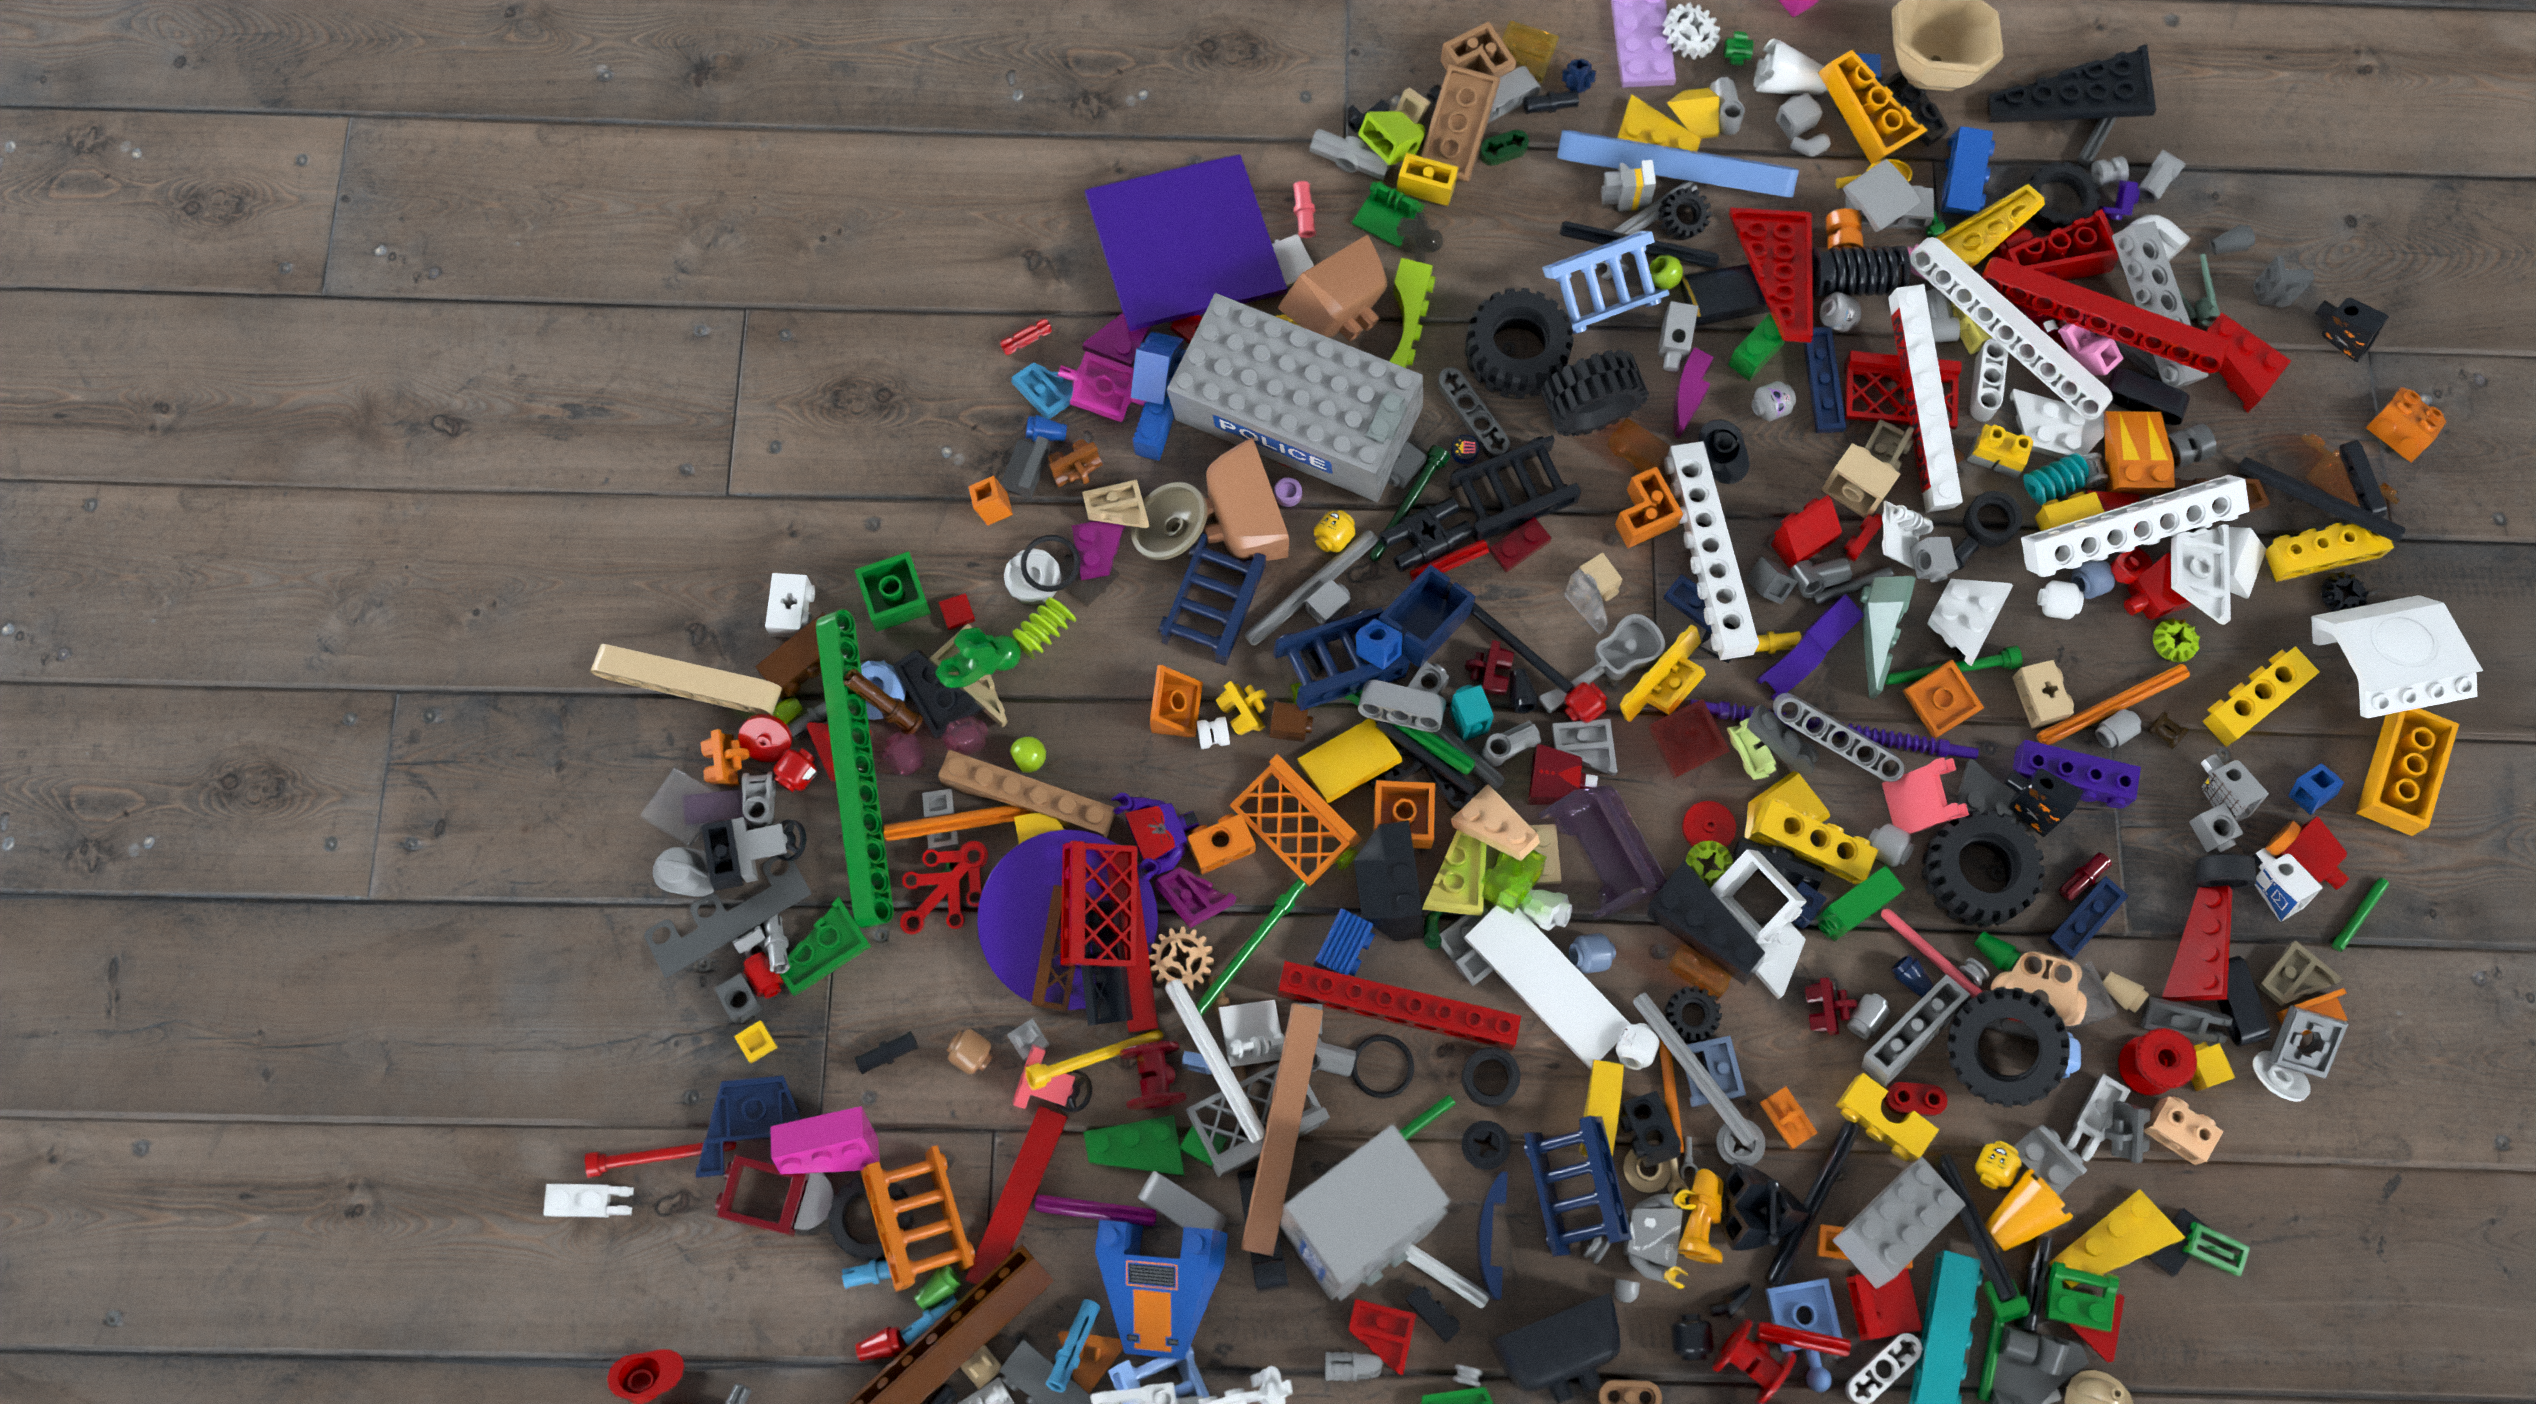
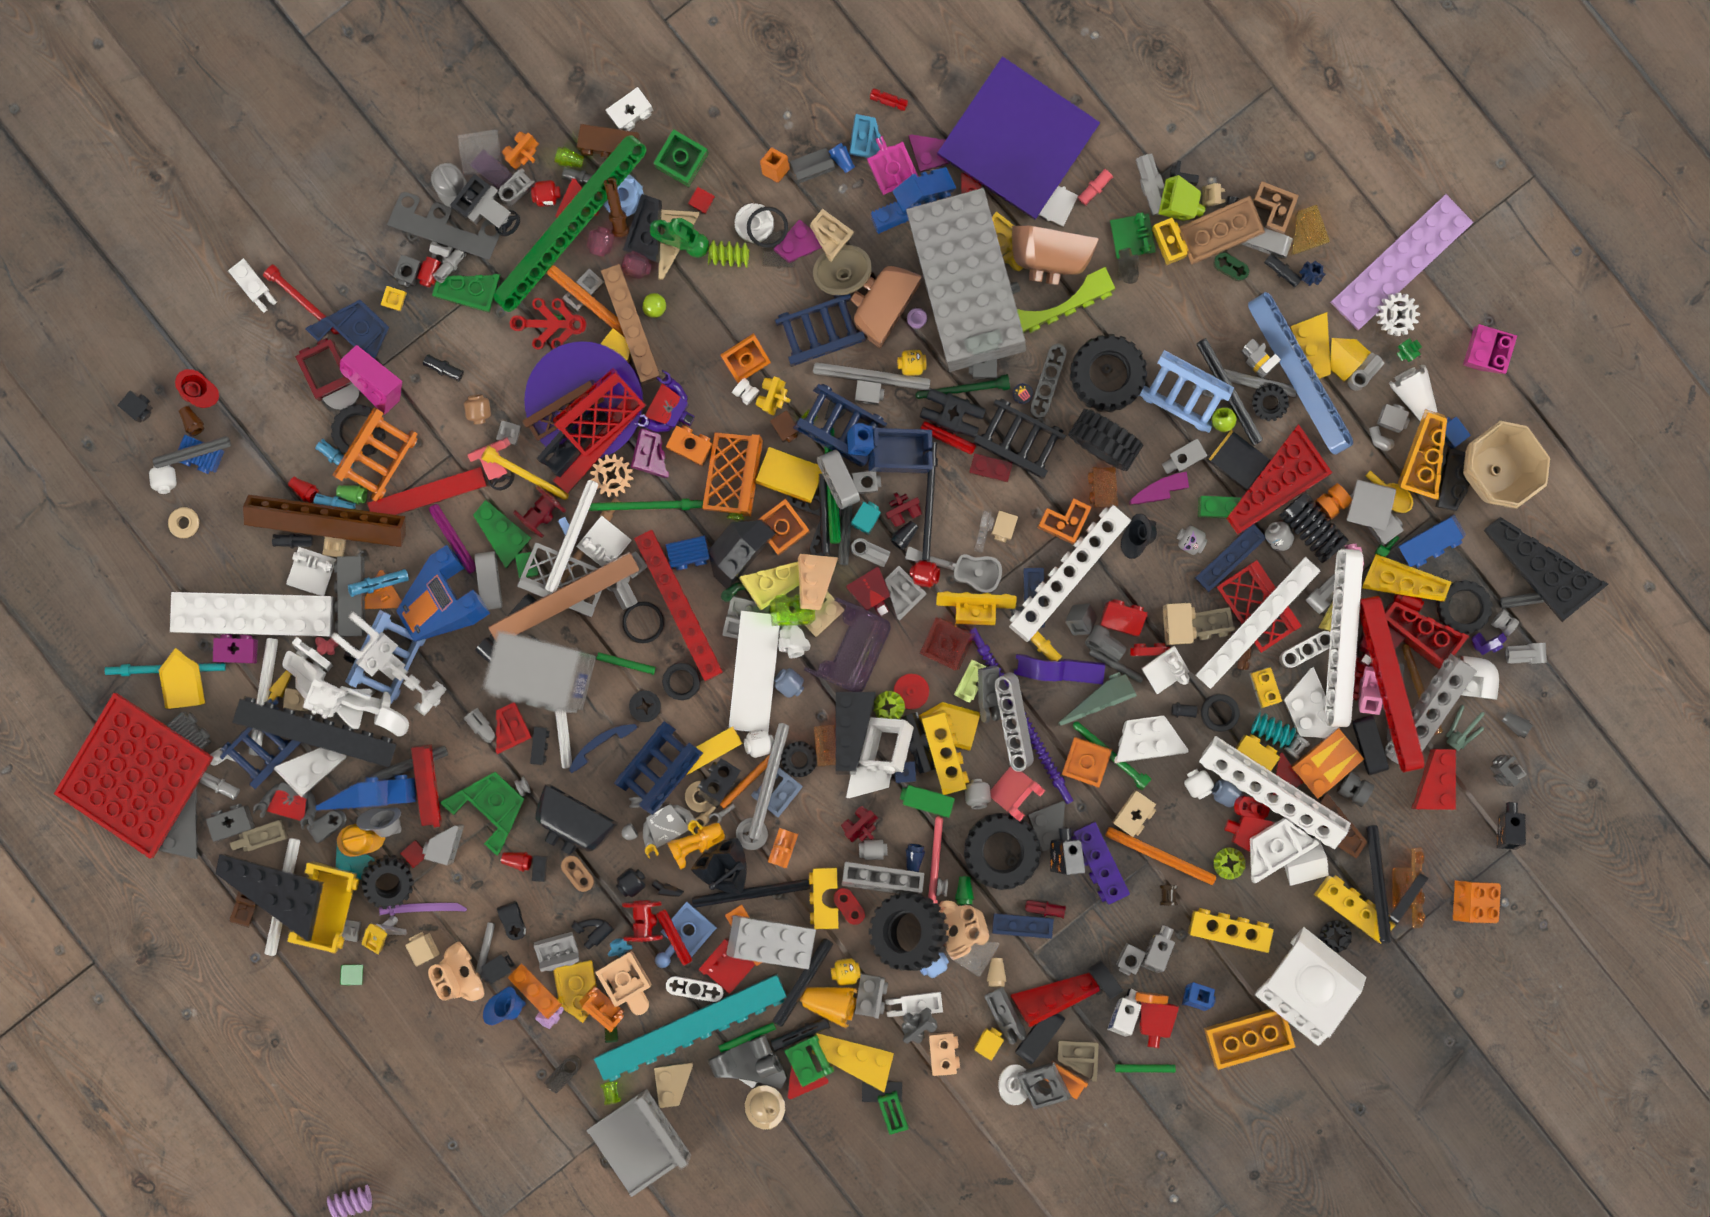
camera: 55 degrees right, 15 degrees up
tan beam [590,644,782,716] -> none
red piece [738,714,792,762] -> none
dark orange hips [1048,439,1103,488] -> none
light grey brick [1910,537,1958,582] -> none
green panel [1983,1279,2030,1325] -> none
light grey brick [2095,709,2141,749] -> none
red hose [2118,1028,2197,1096] -> none

